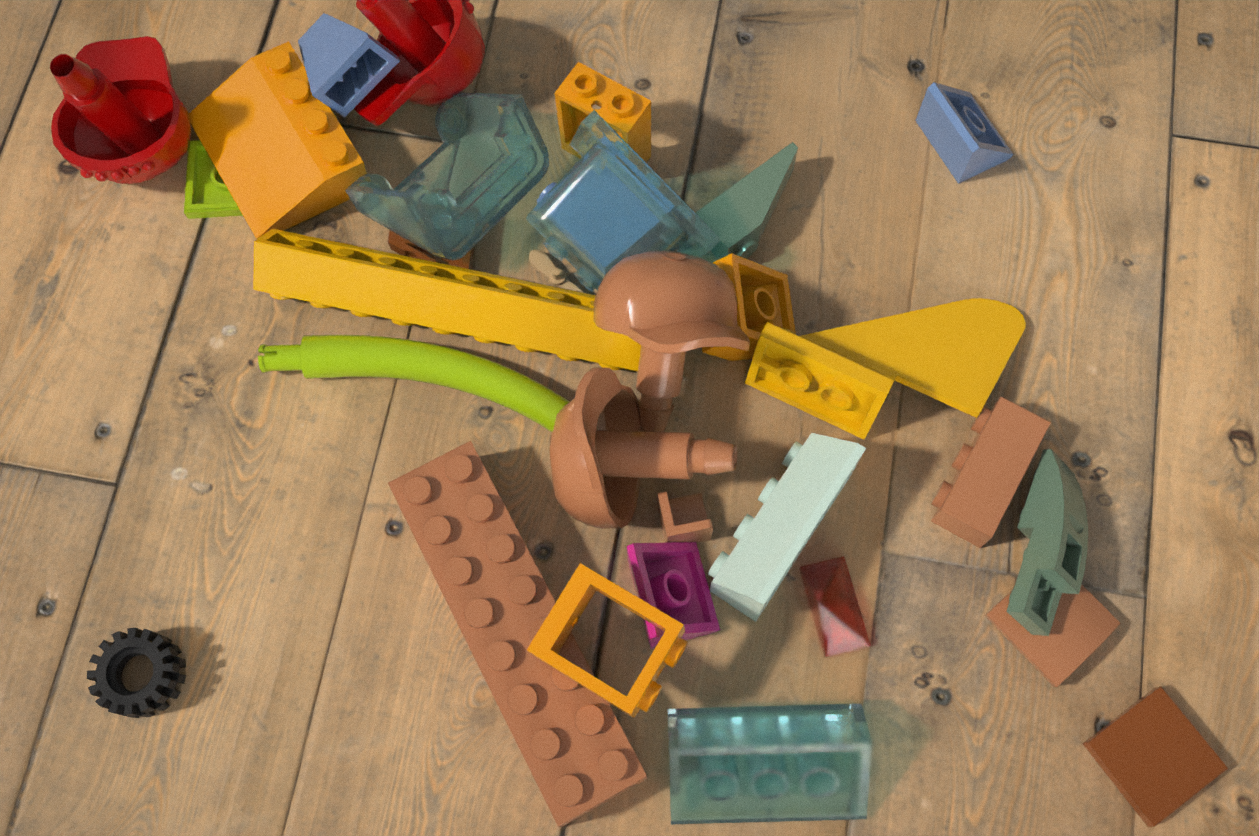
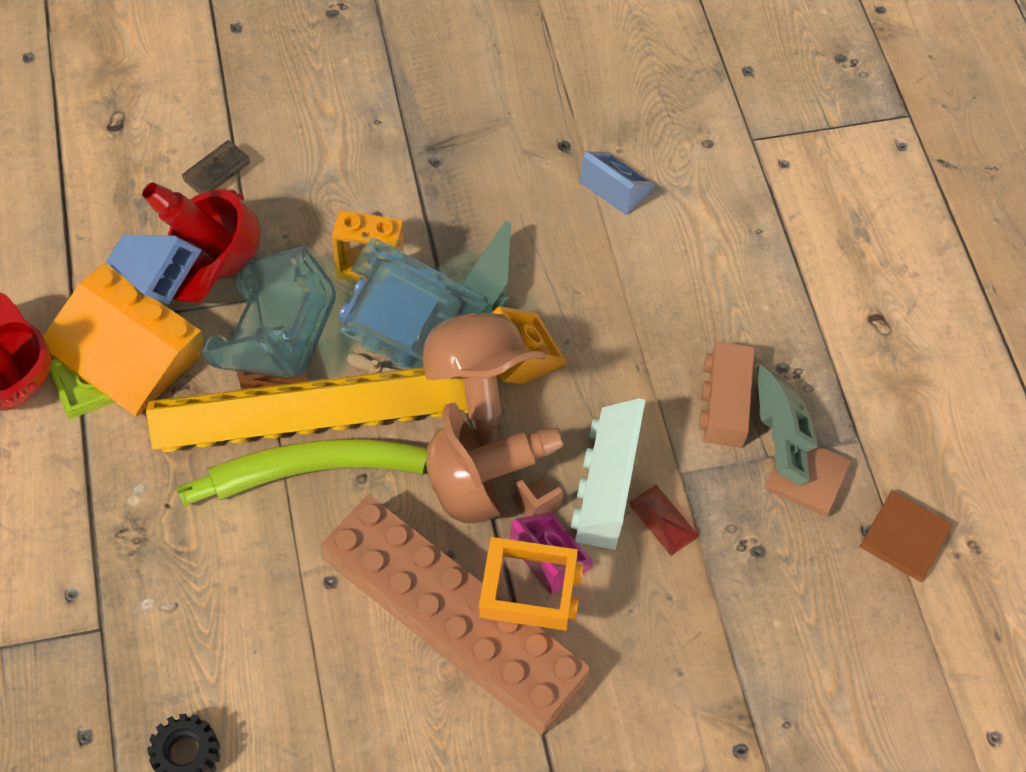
camera: 30 degrees left, 10 degrees down
clear light blue slope [667,703,872,825] -> none
yellow piece [745,298,1026,440] -> none

